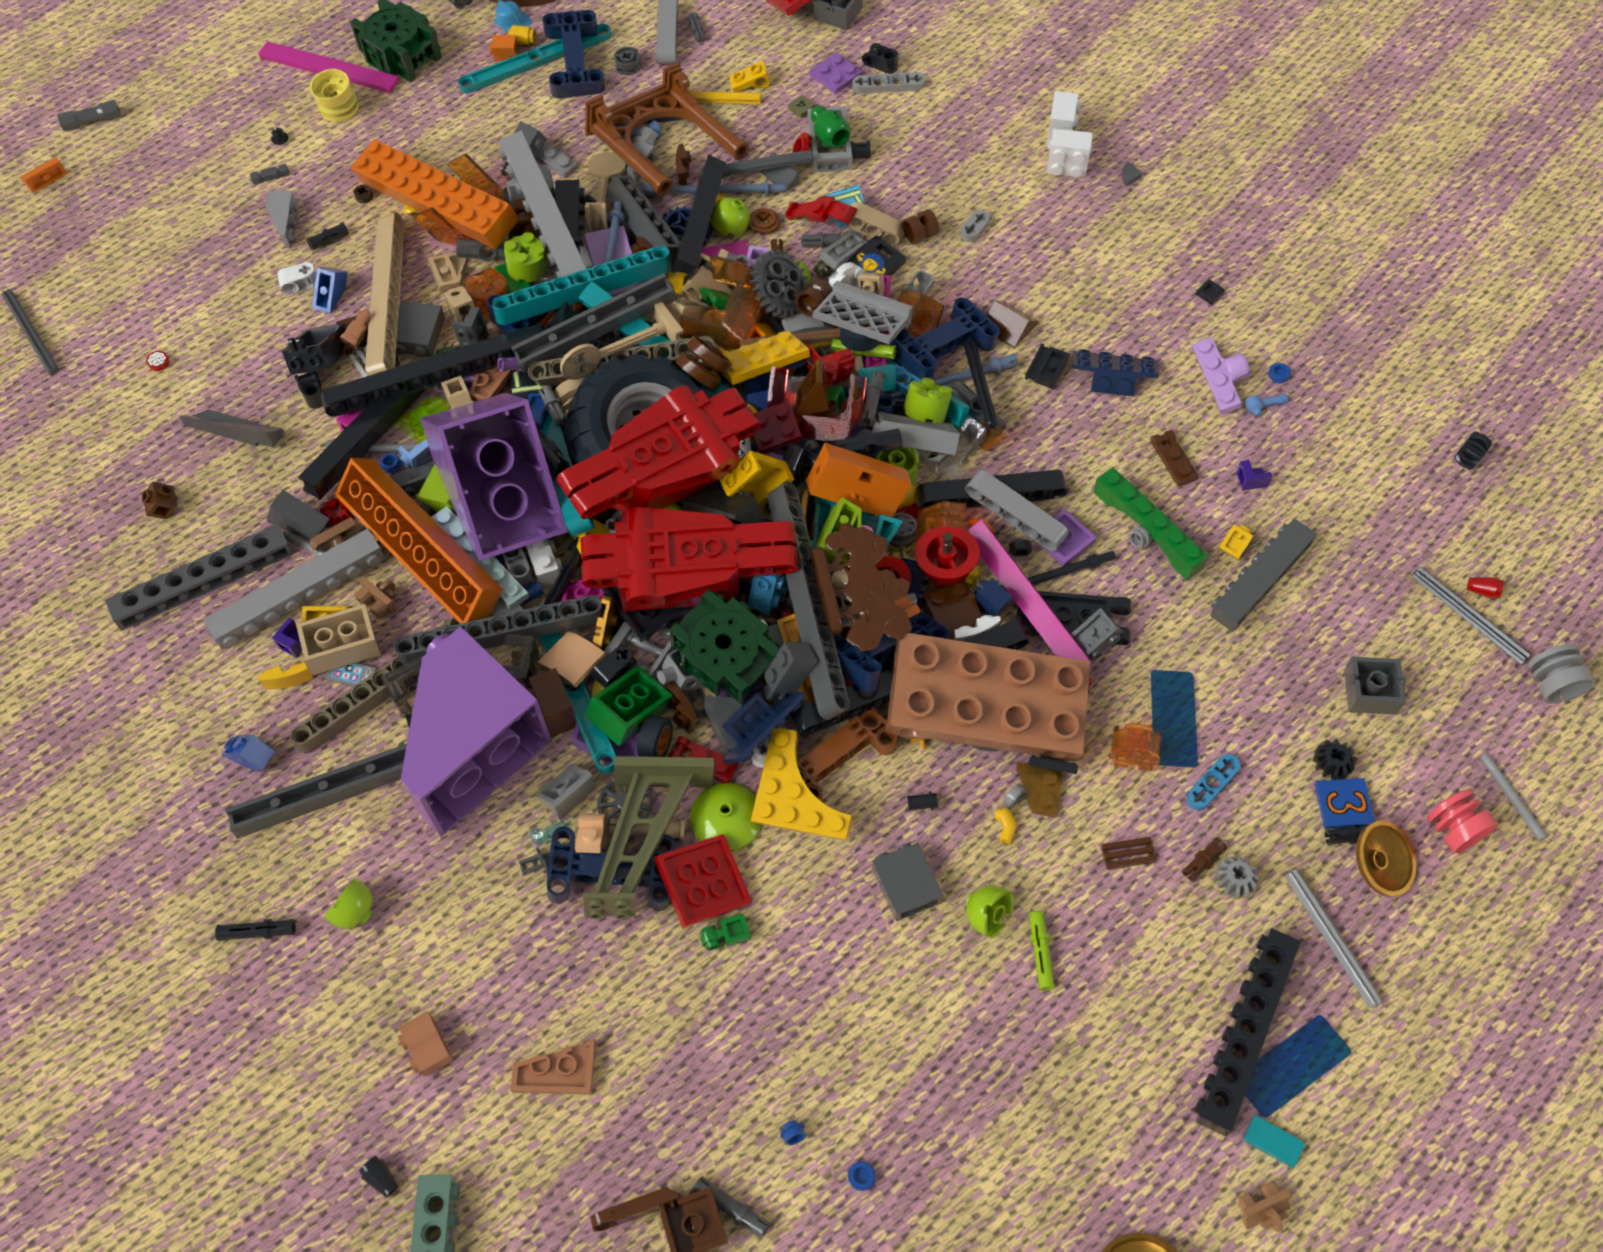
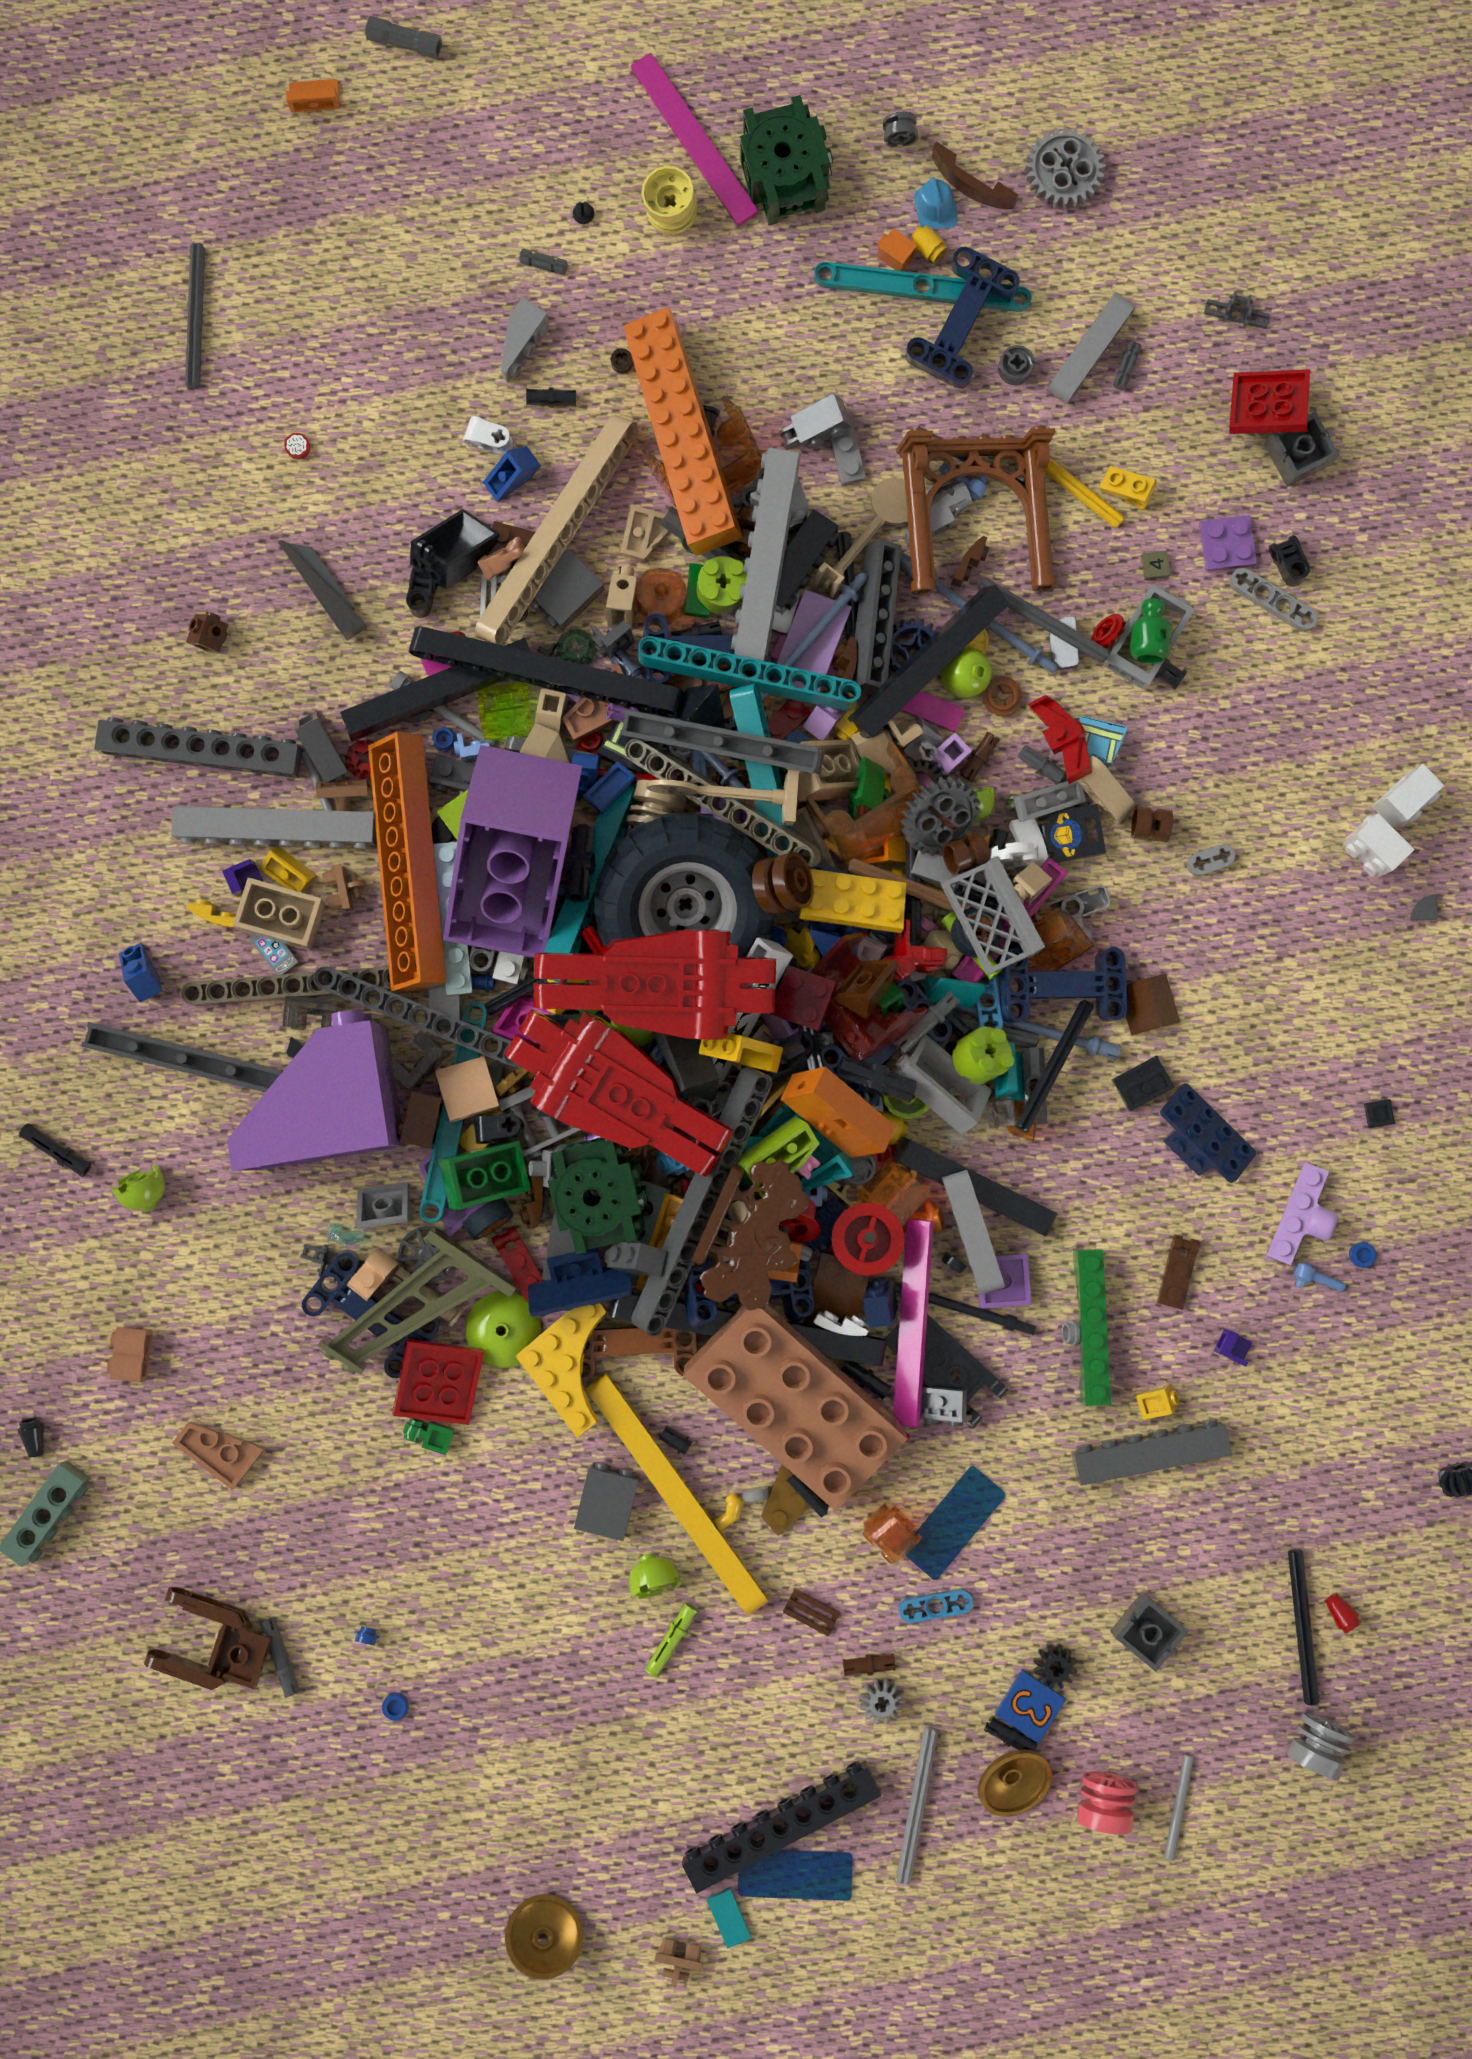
camera: 35 degrees right, 25 degrees up
light grey axle [538,385,566,425] -> none
none -> yellow beam [585,1372,770,1616]

